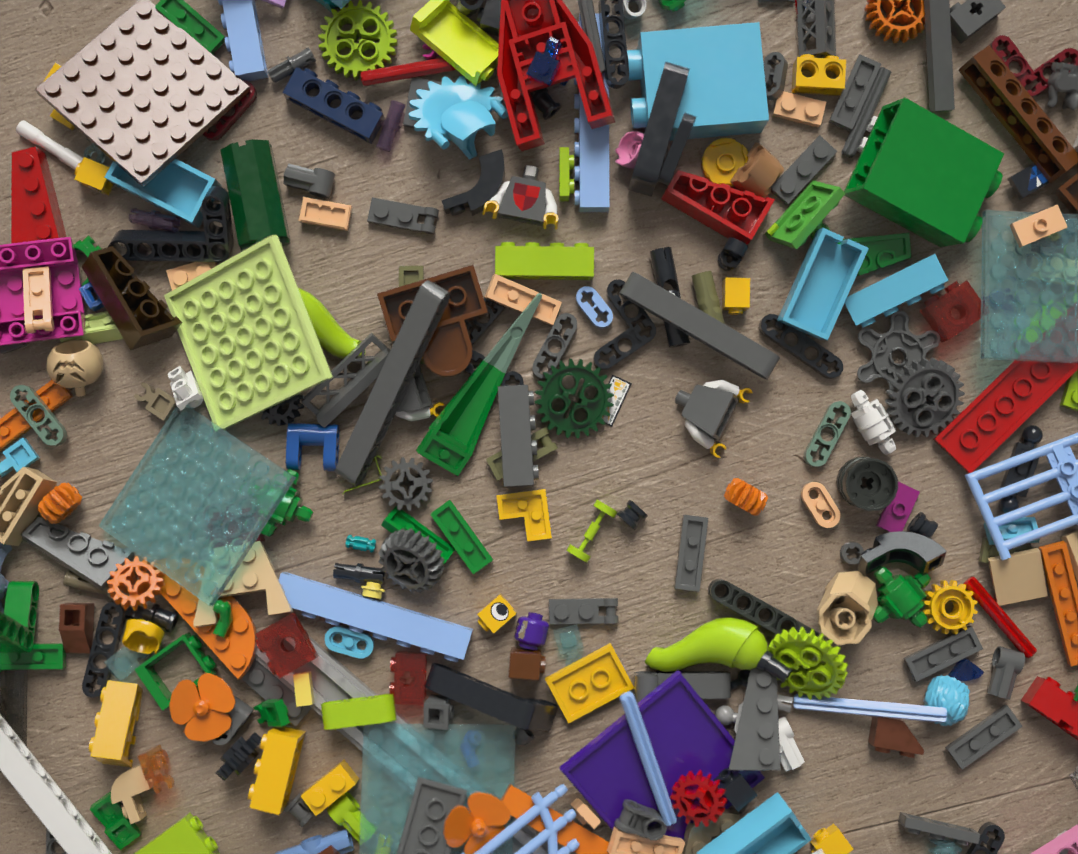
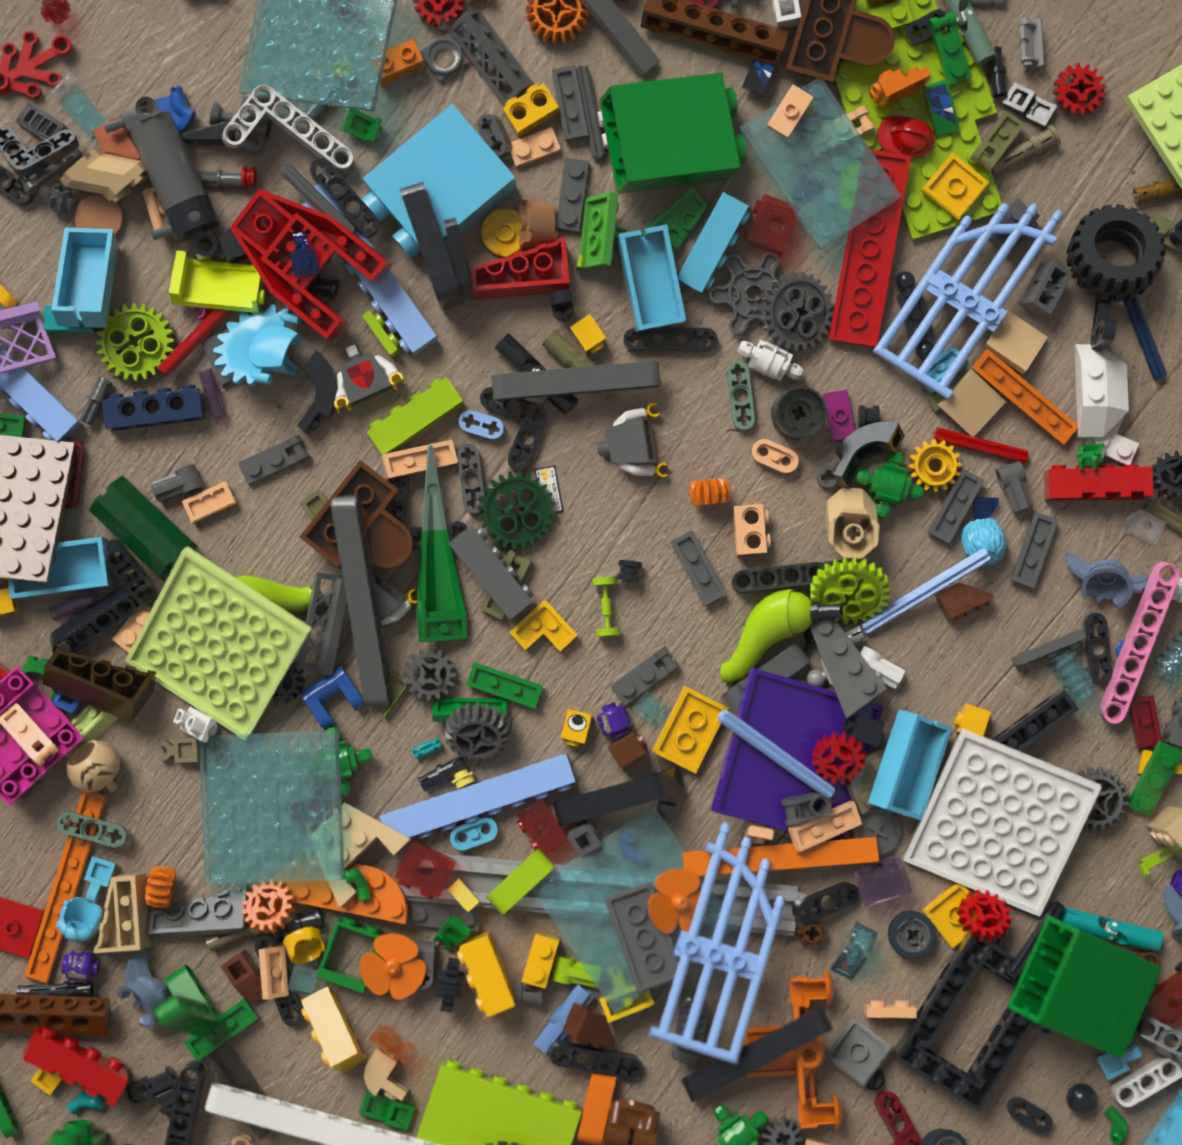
camera: 30 degrees left, 0 degrees up
bright pink hair [615,131,644,168] -> none
none -> light nougat plate [259,946,289,999]
none -> light nougat brick [732,504,771,556]
none -> sand blue helmet [1065,553,1148,608]

